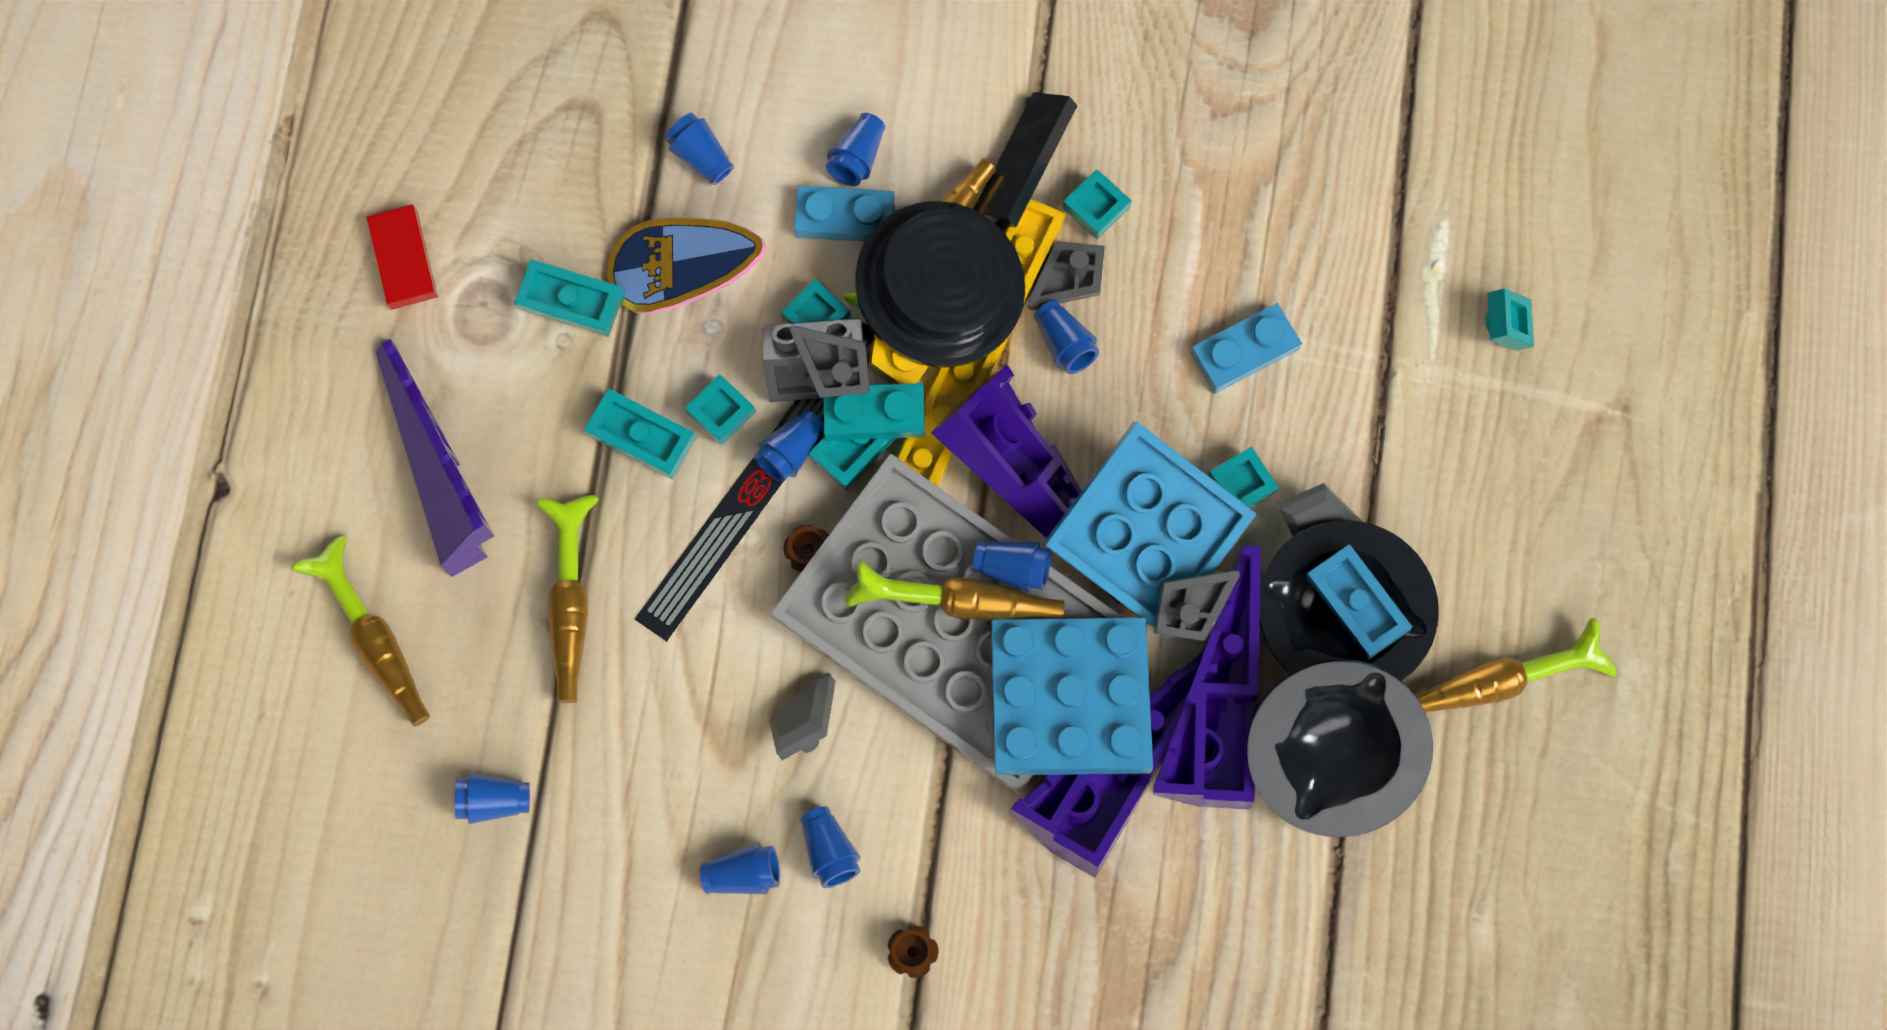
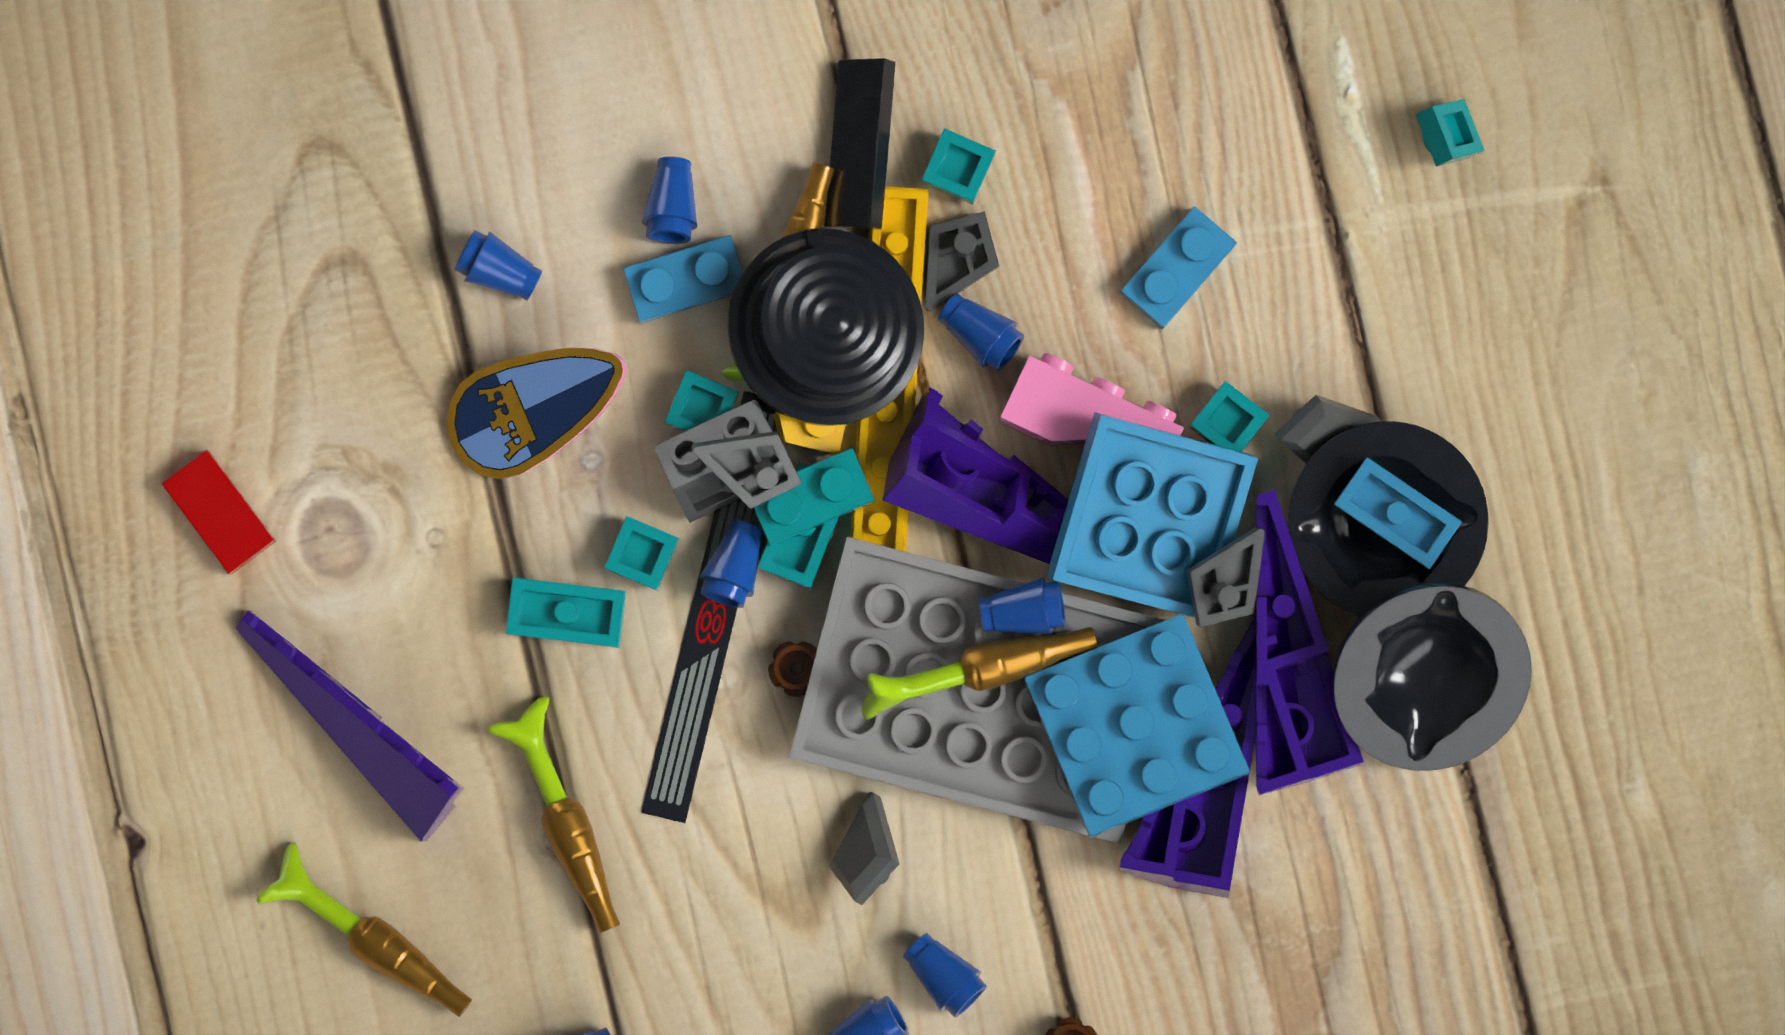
camera: 25 degrees left, 10 degrees up
teal plate [514,259,625,337] -> none
pearl gold piece [1415,618,1616,713] -> none
none -> bright pink slope [999,353,1184,446]

